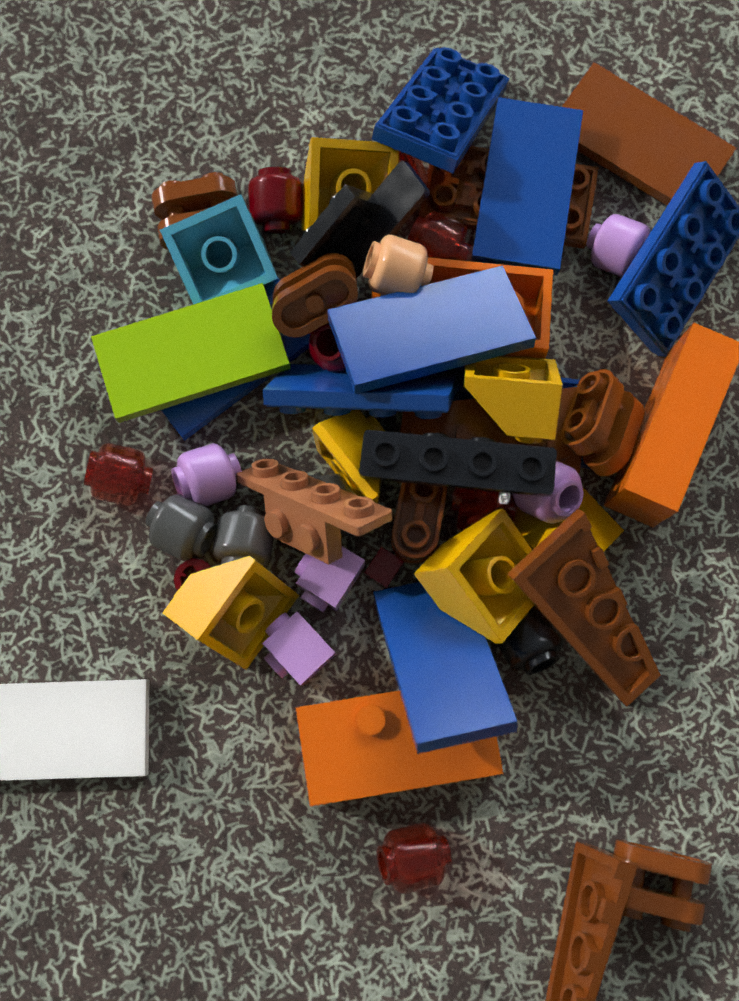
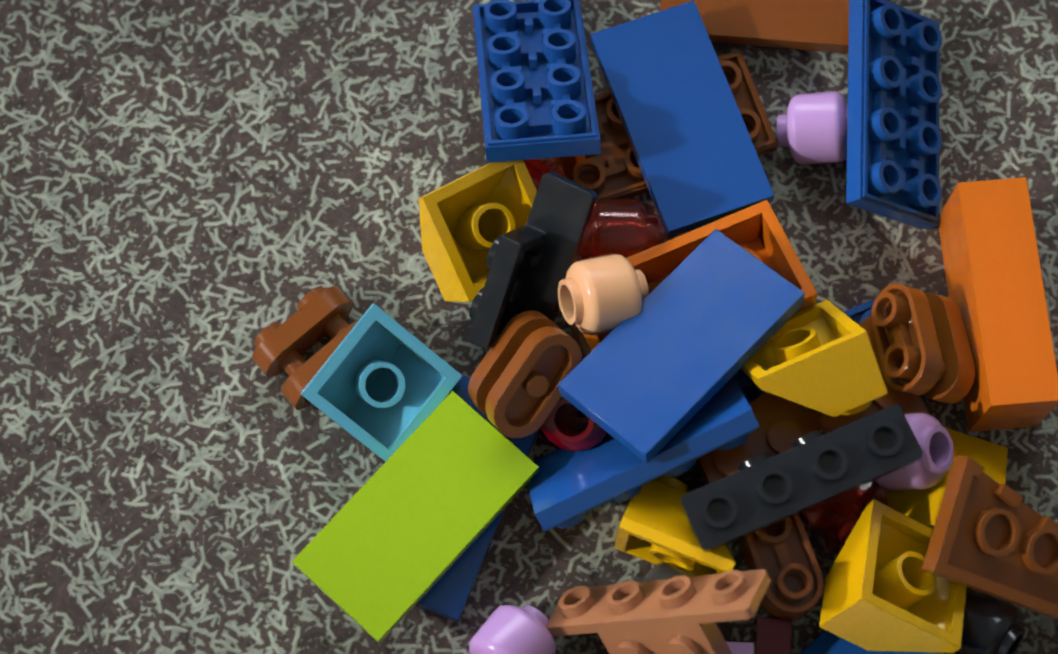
camera: 30 degrees left, 5 degrees down
dark red head [248,167,303,234] -> none

